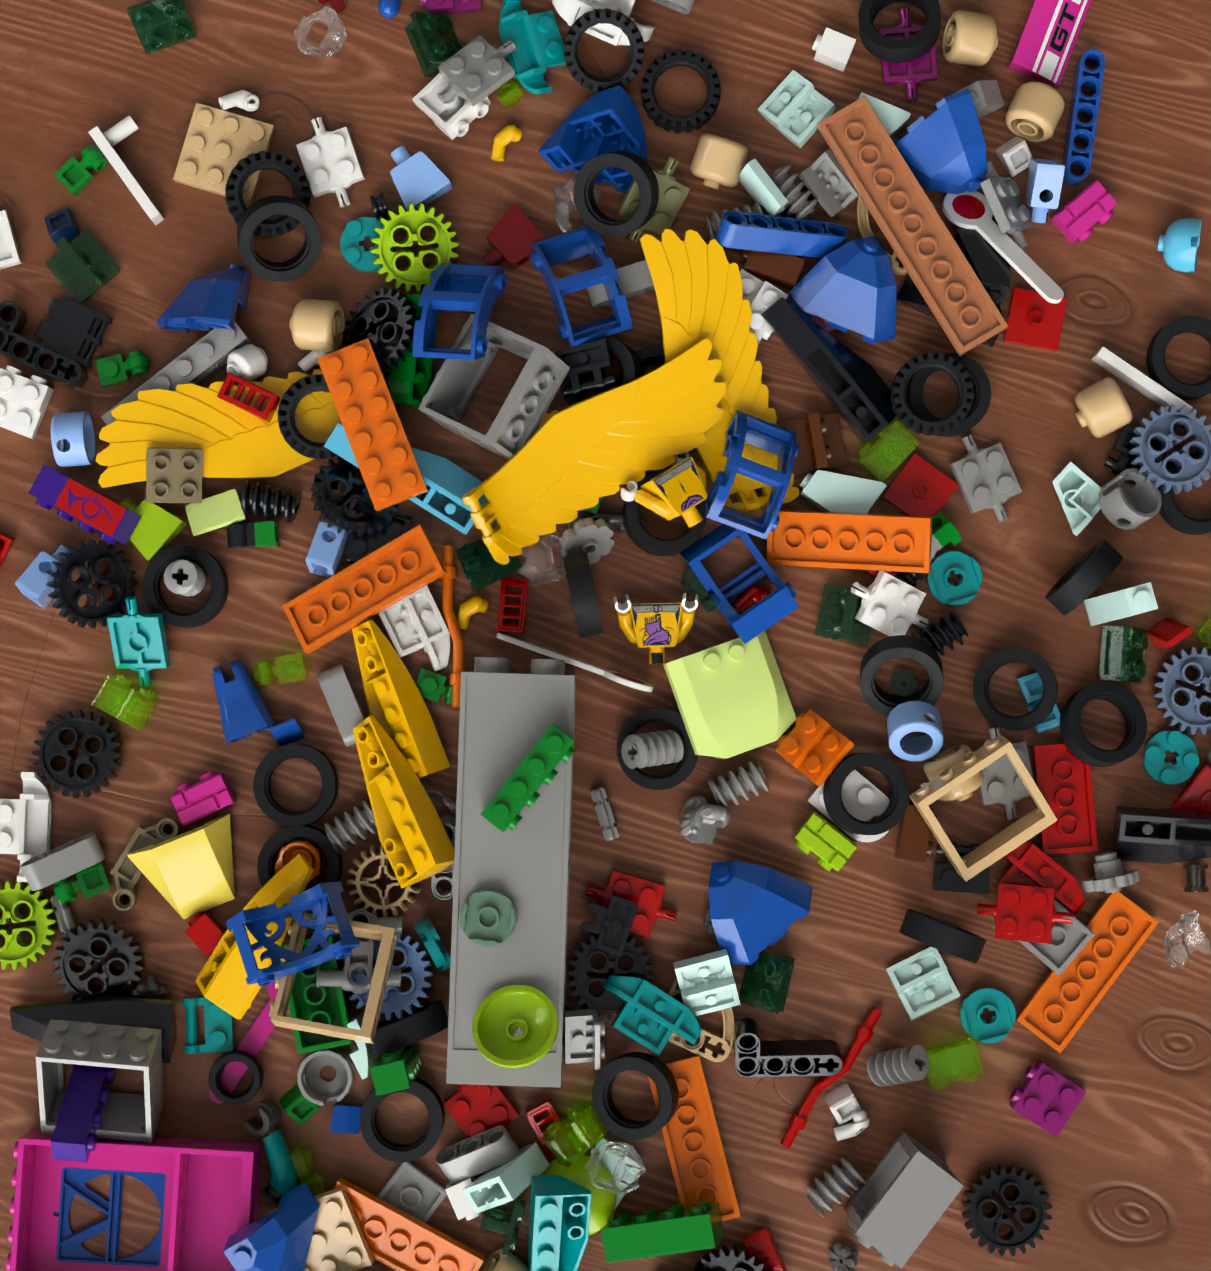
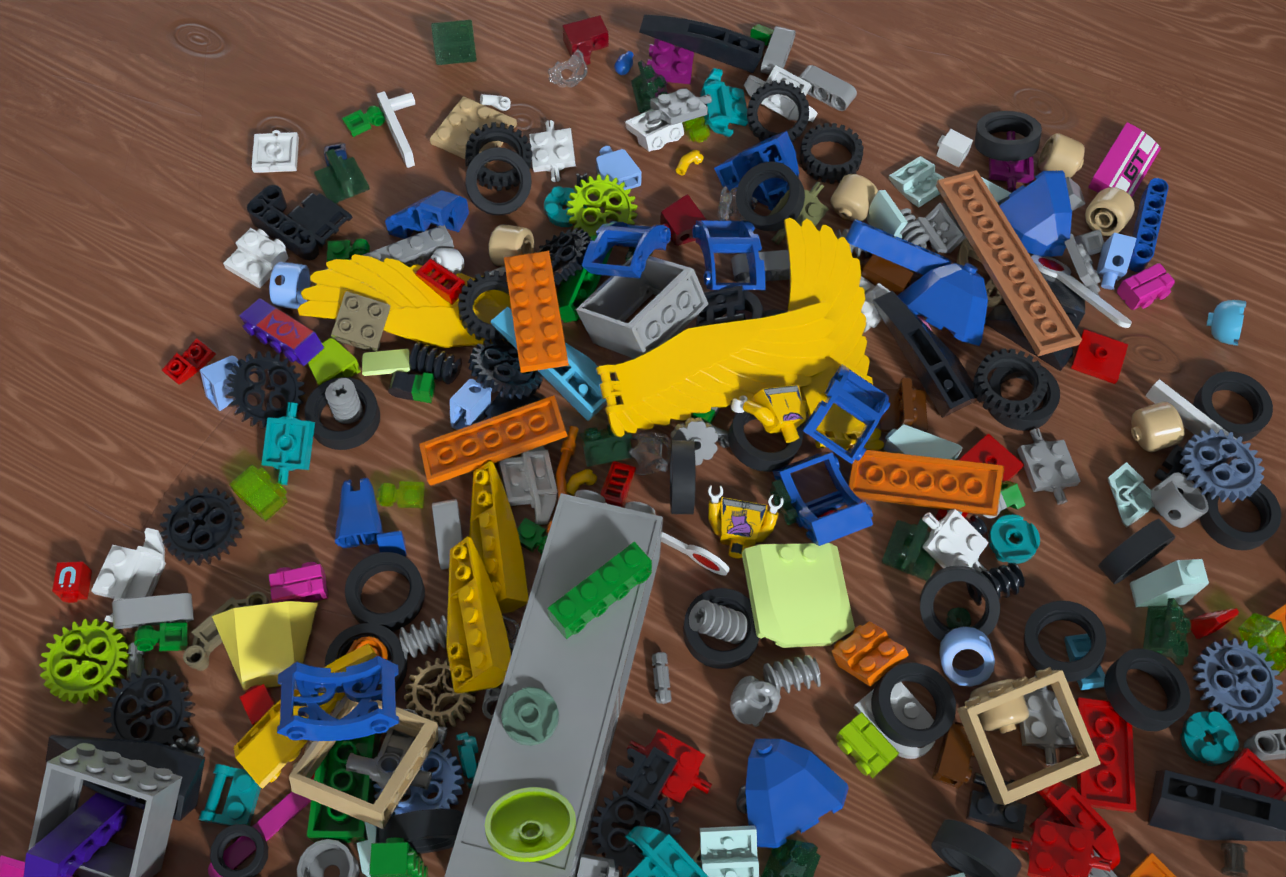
camera: 10 degrees right, 25 degrees down
clear neon green brick [856,421,920,482] -> none
light grey plant [1082,851,1141,893] -> none

